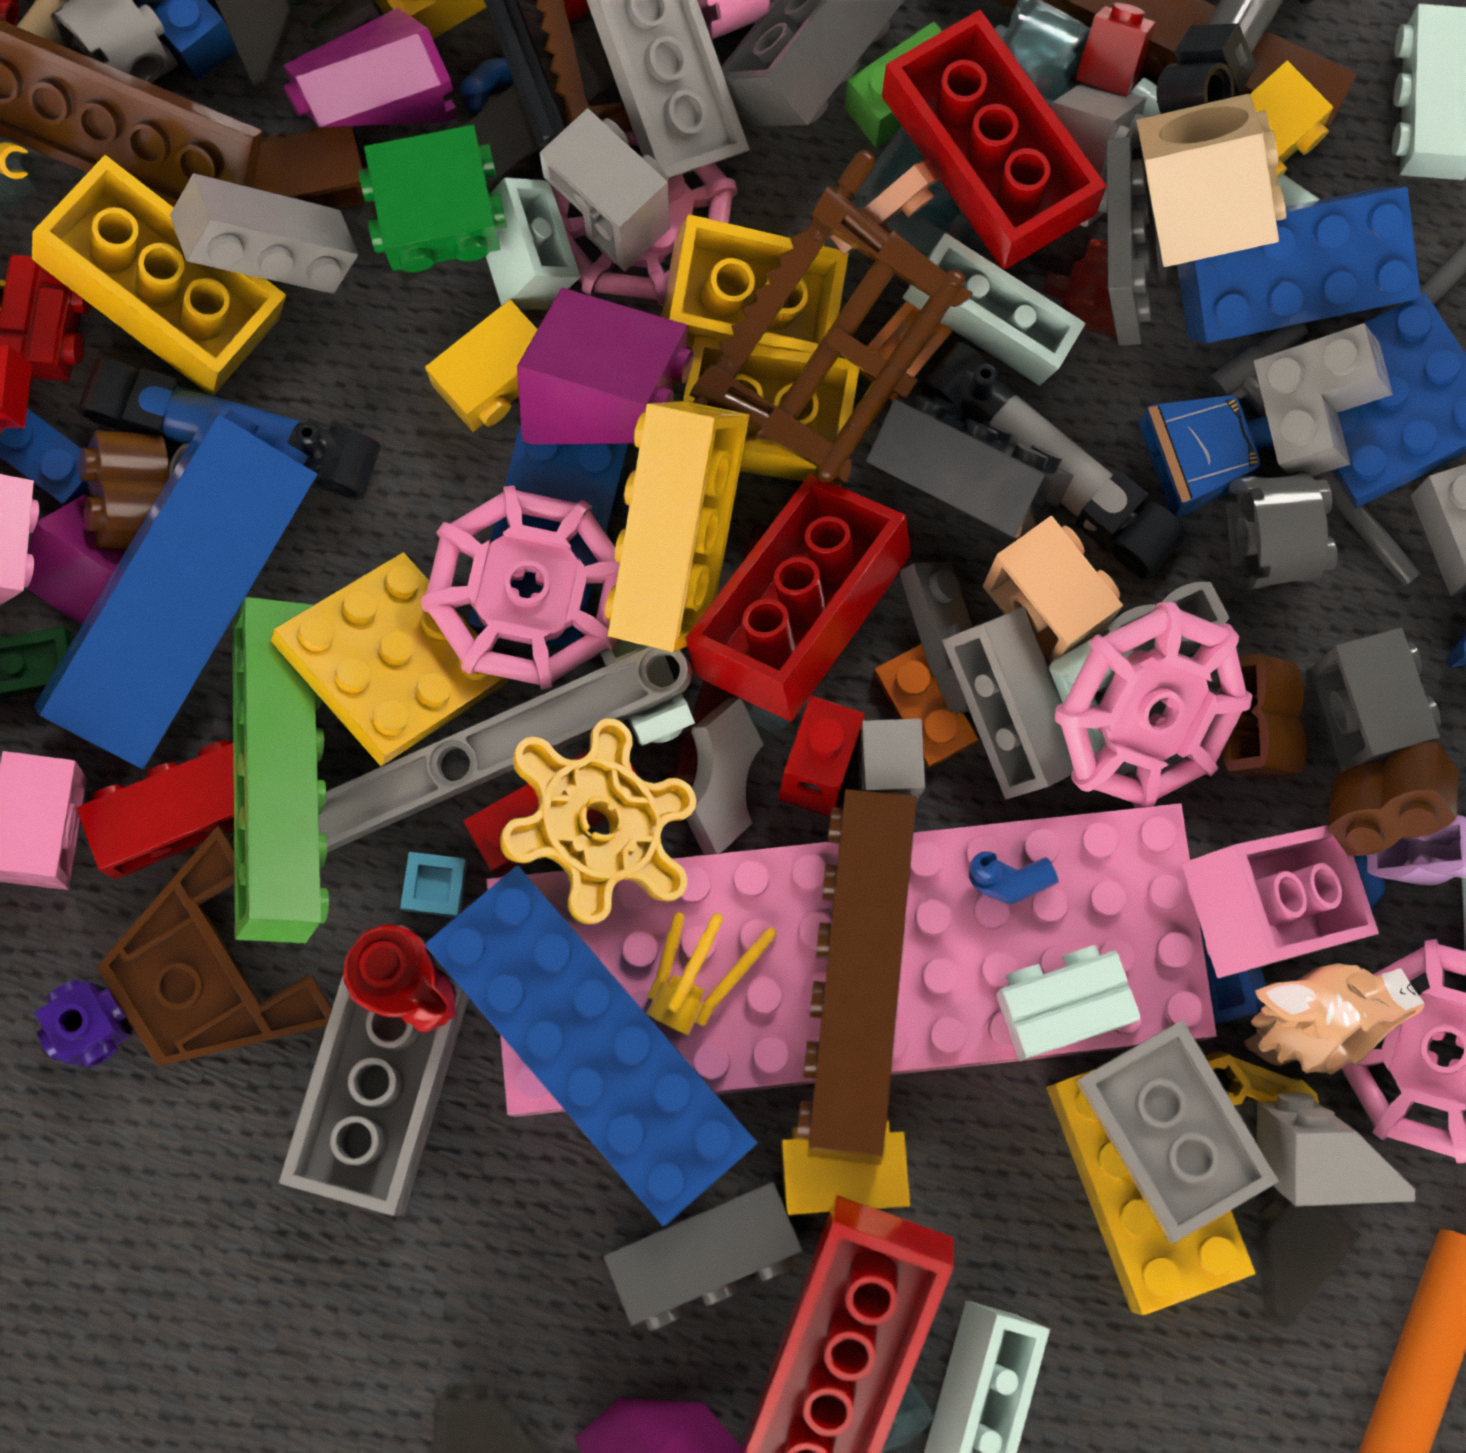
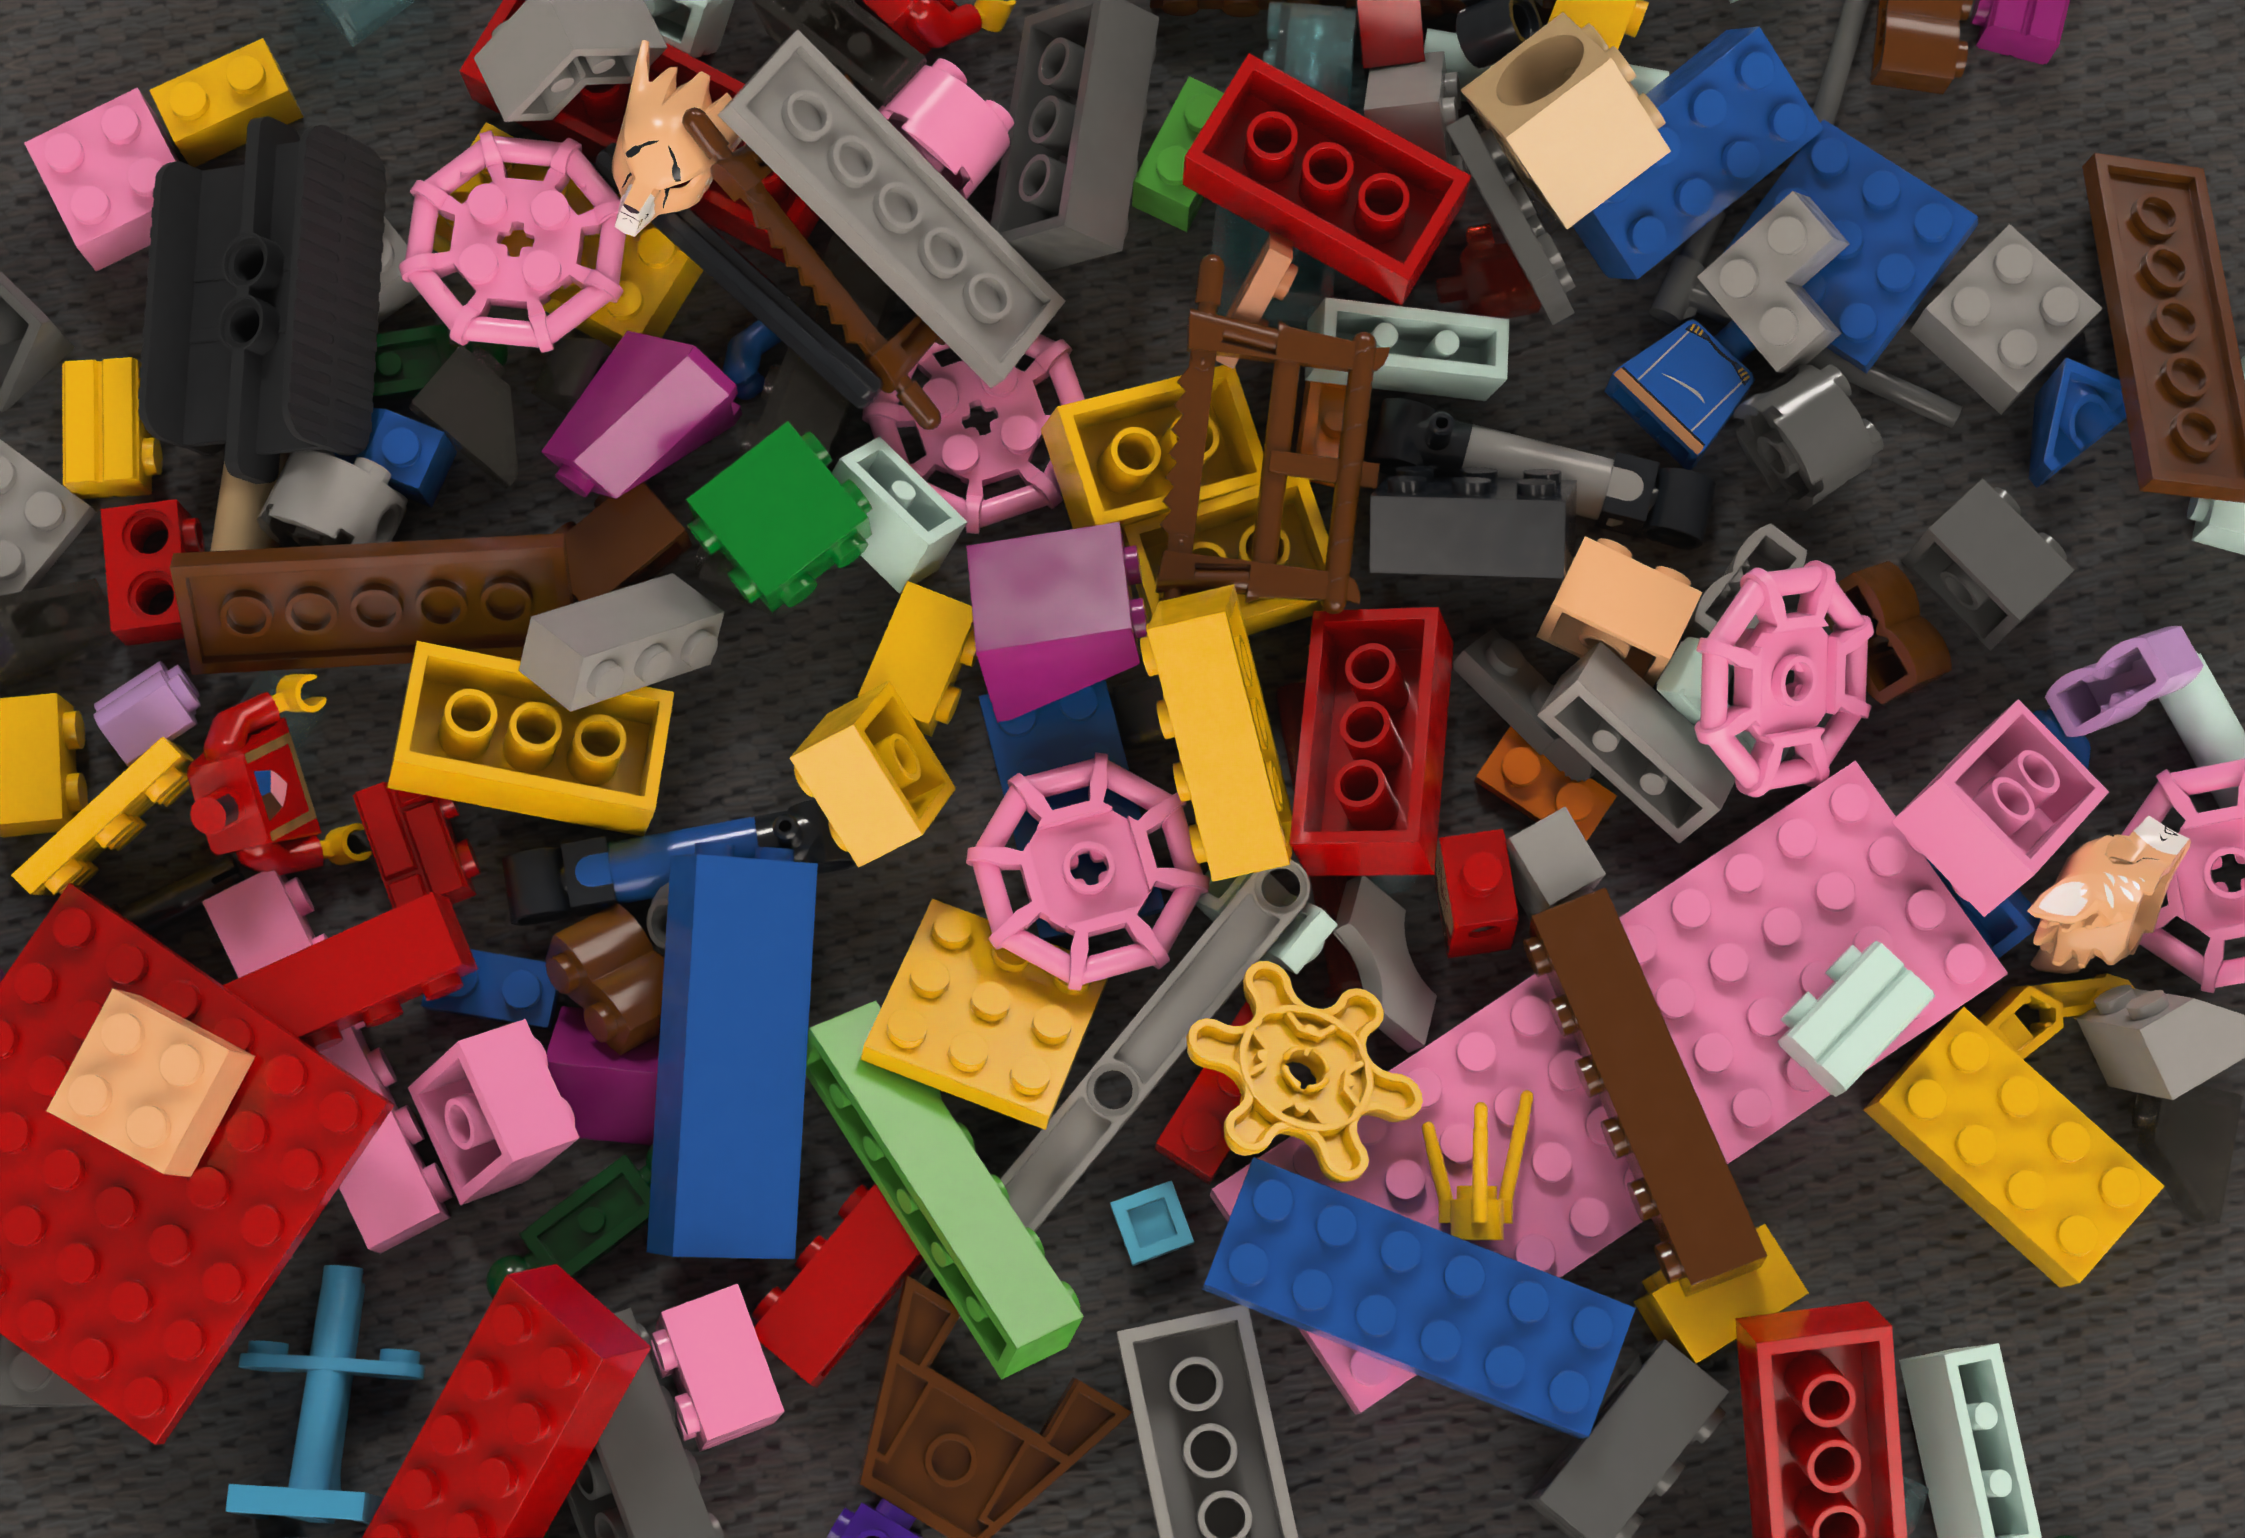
camera: 30 degrees left, 0 degrees up
red hair [343,923,457,1032] -> none
light grey brick [539,108,670,272] -> none
blue arm [969,851,1059,904] -> none
light grey plate [1076,1020,1279,1243] -> none
reddish brown brick [1327,742,1459,856] -> none
none -> yellow brick [790,681,956,868]

